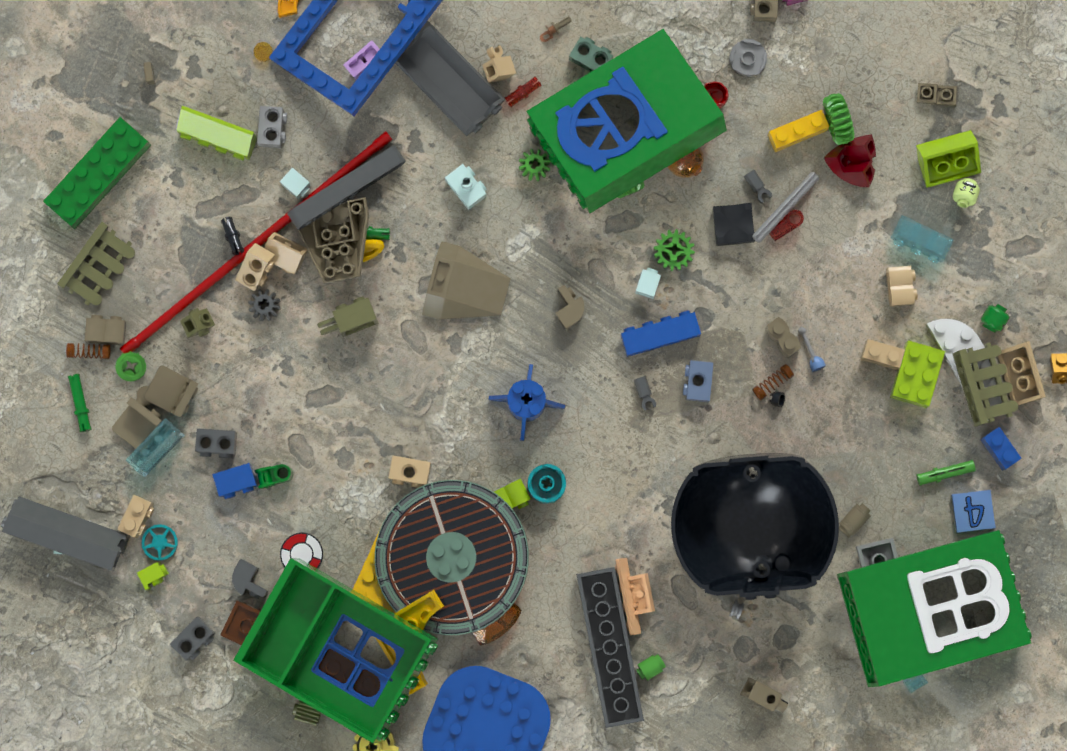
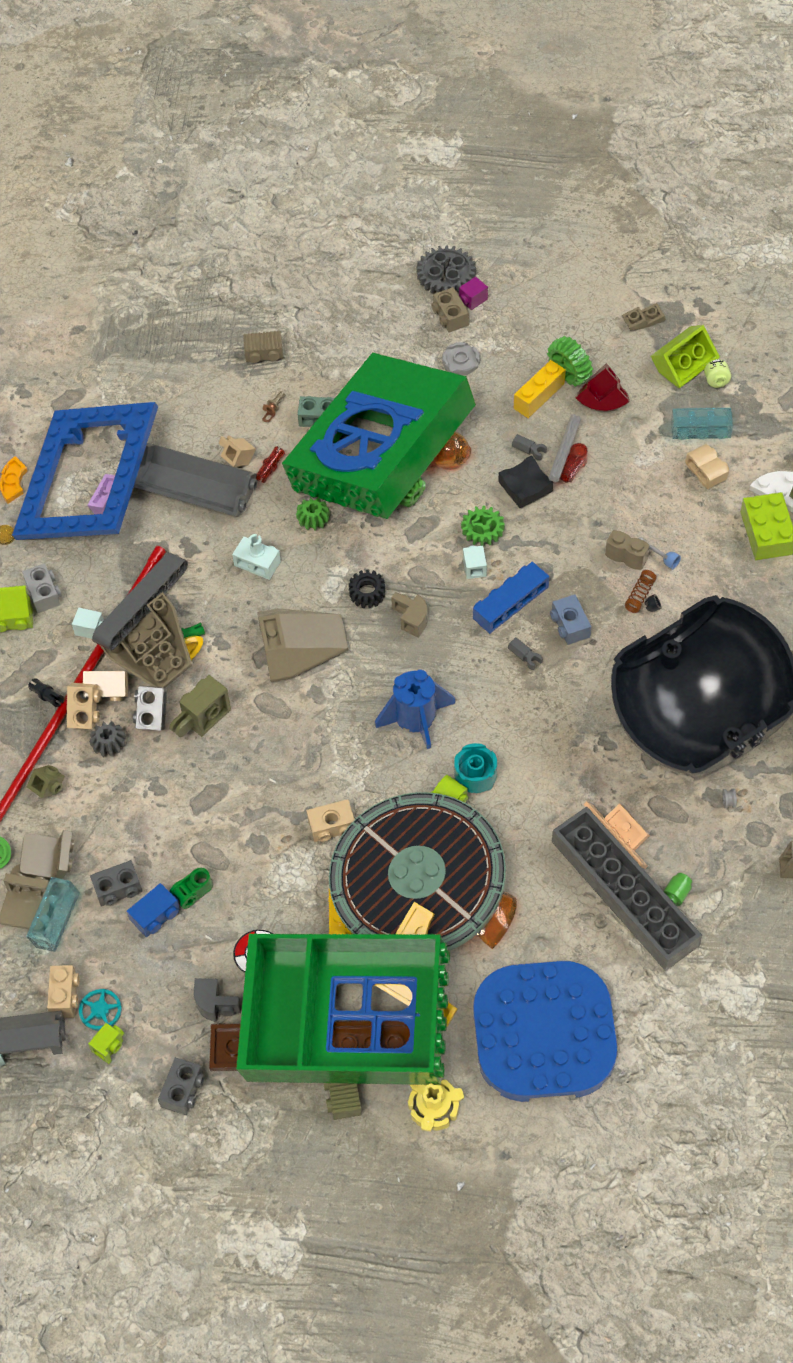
camera: 25 degrees left, 25 degrees down
tan brick [860,339,905,370] -> none
none -> brick [133,686,168,730]
none -> black tyre [349,569,386,609]

